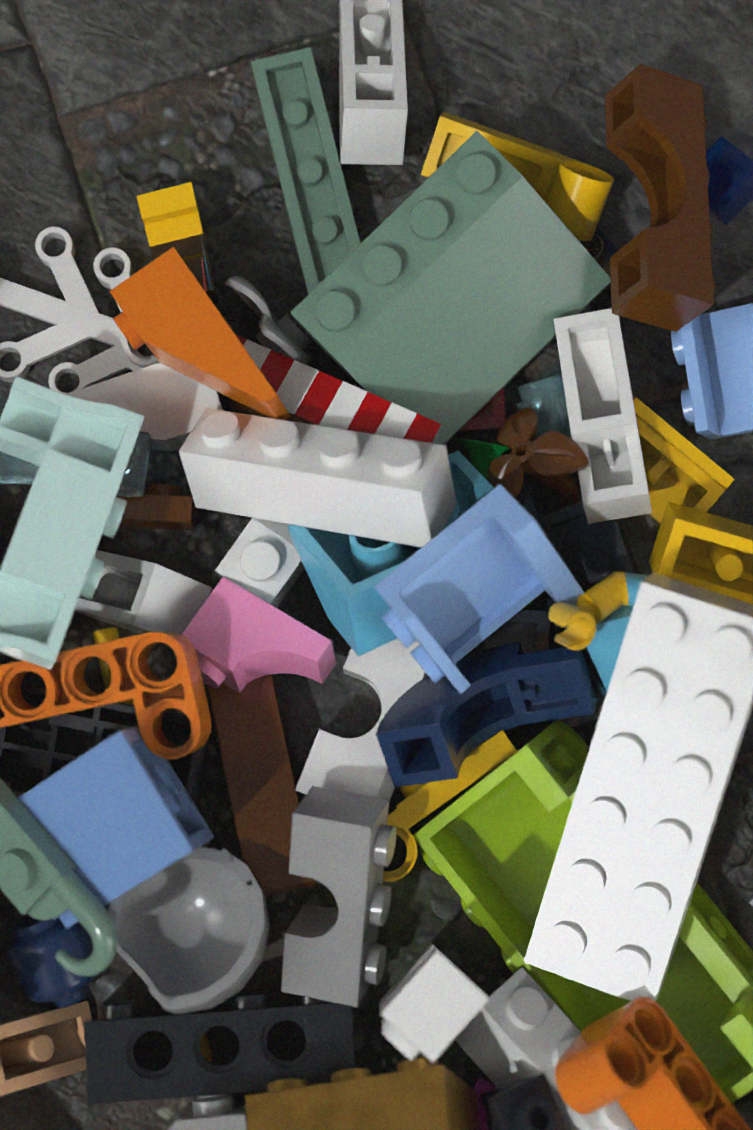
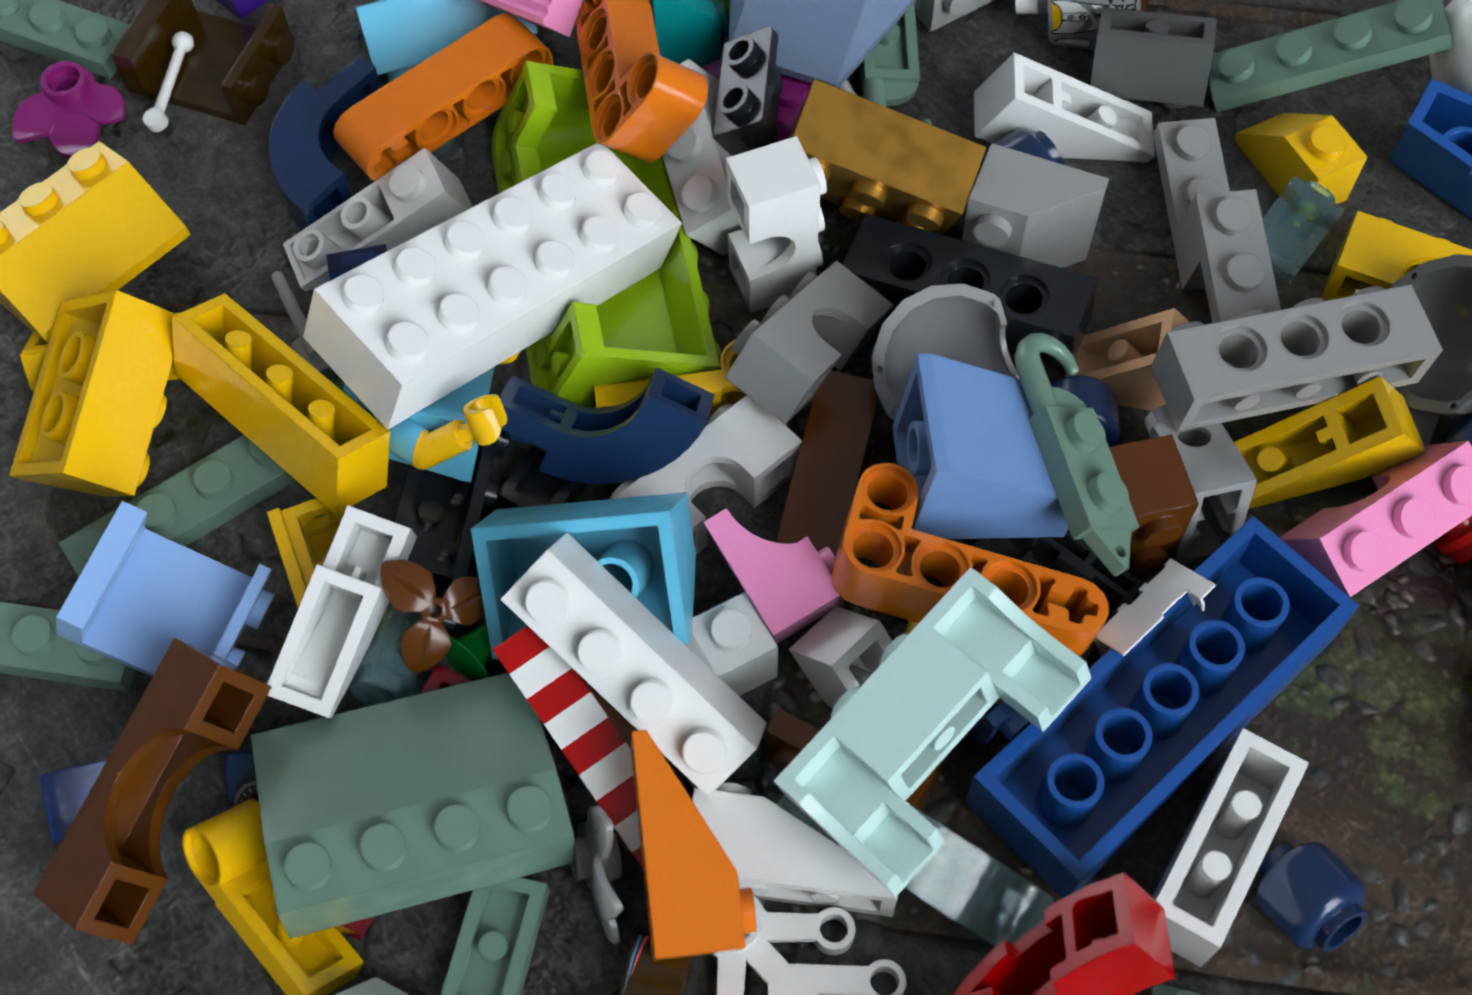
camera: 150 degrees left, 20 degrees down
light blue panel [374,484,584,694] -> none

